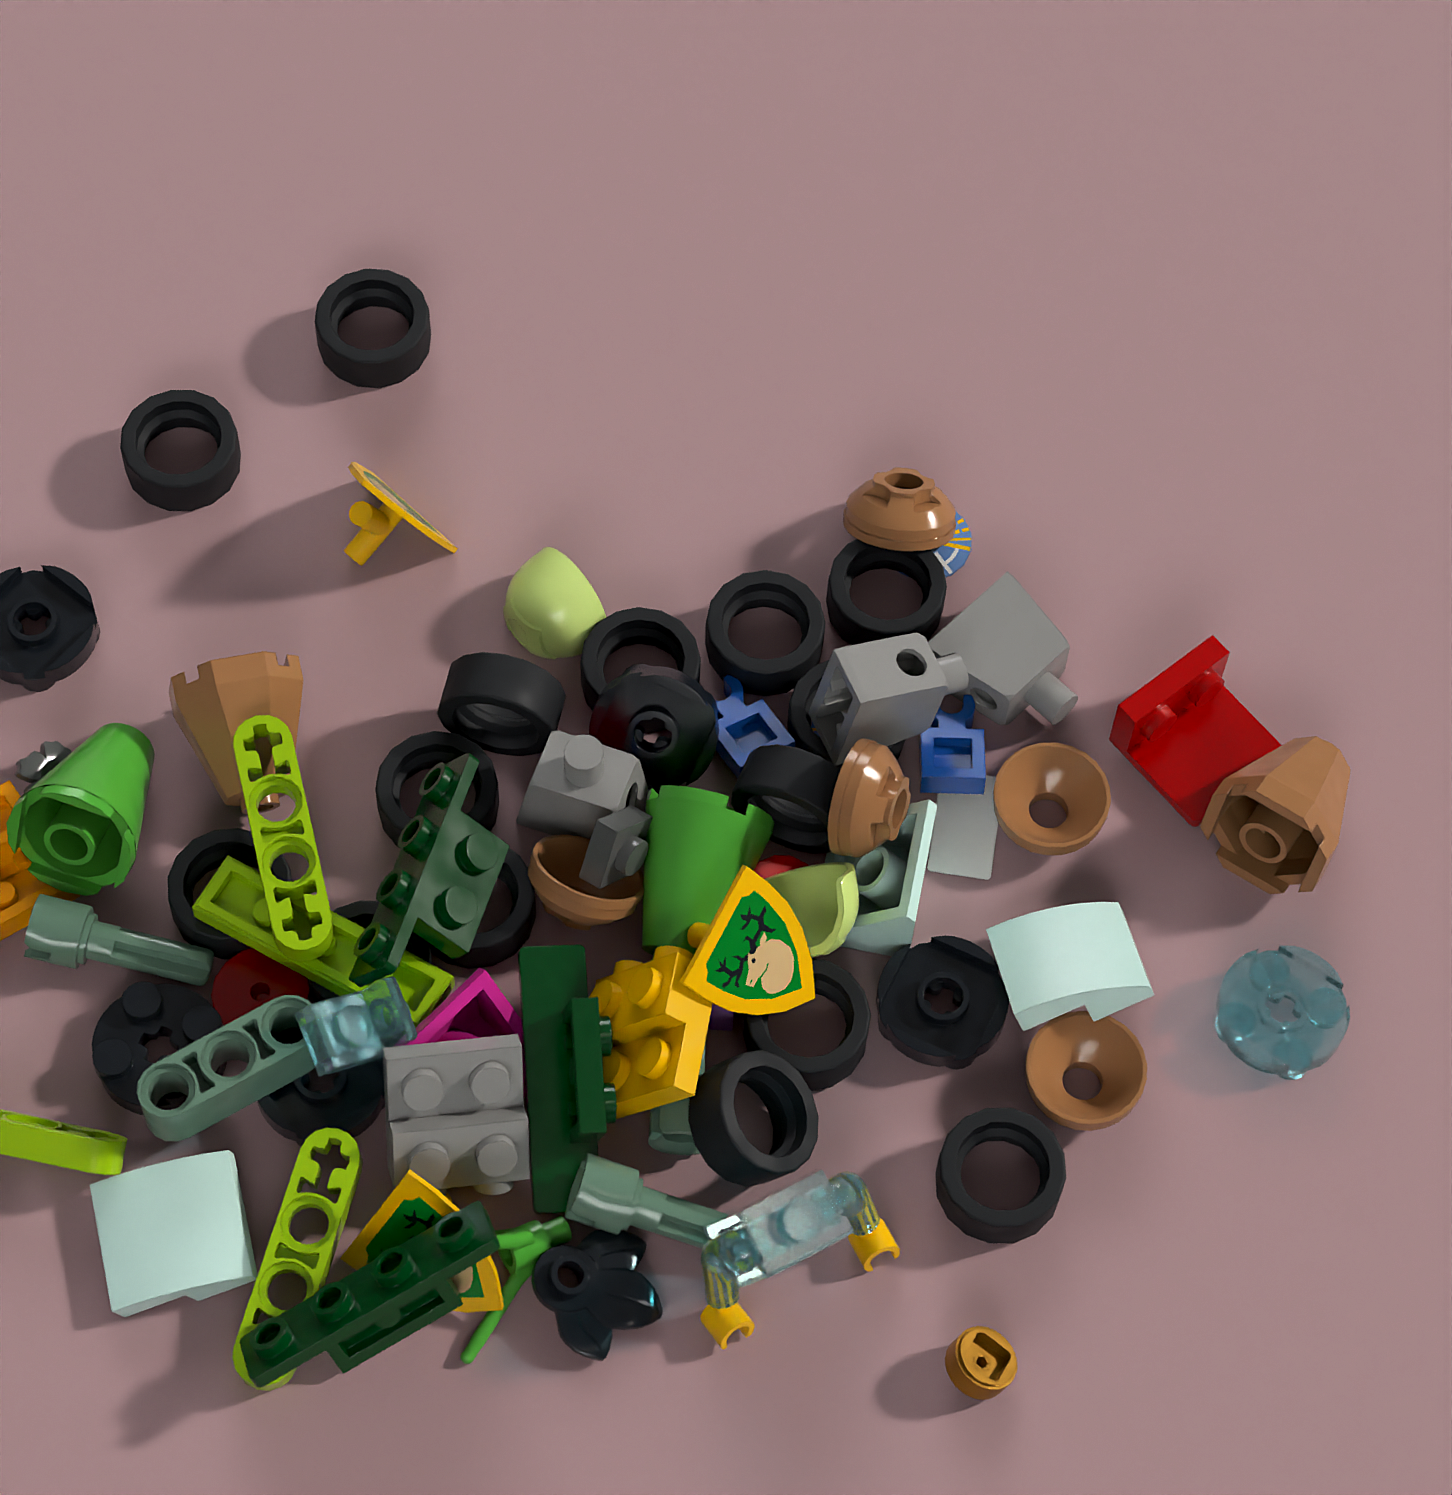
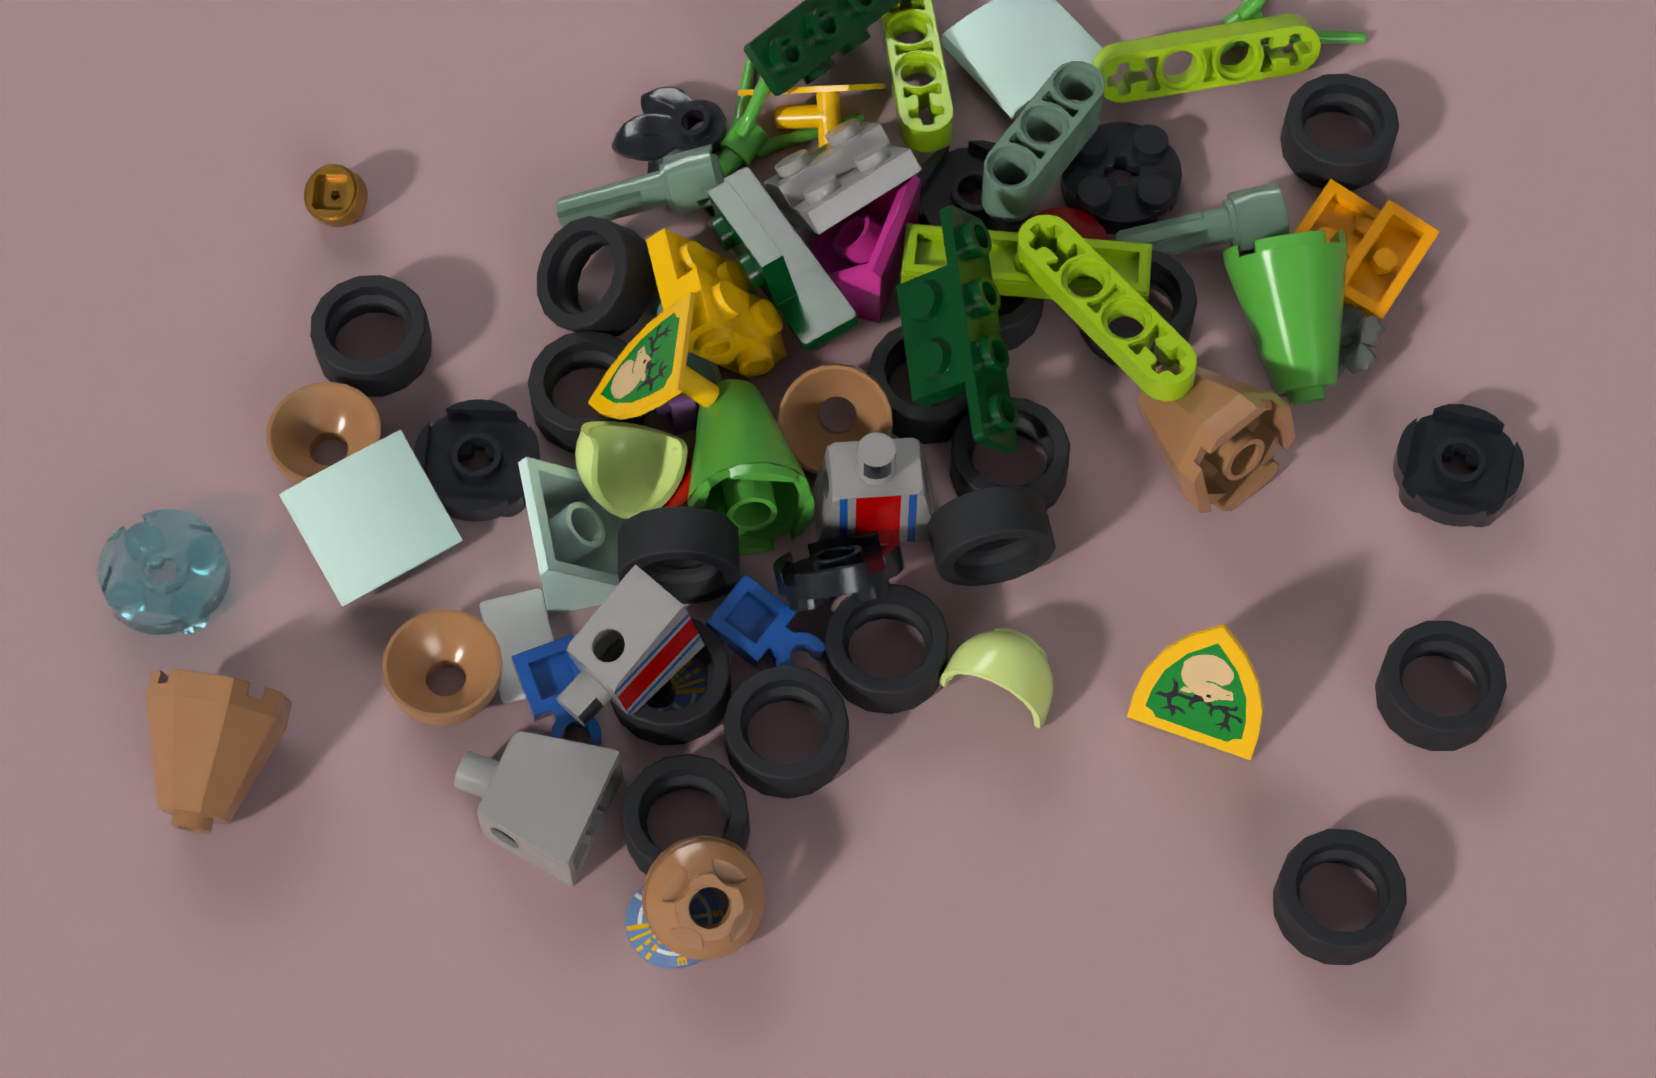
camera: 160 degrees right, 0 degrees up
clear light blue bracket [295,976,417,1077] -> none
dark grey plate [579,805,653,889] -> none
clear light blue torso [700,1169,900,1350] -> none
medium nougat piece [828,738,911,858] -> none
red bracket [1109,635,1282,827] -> none

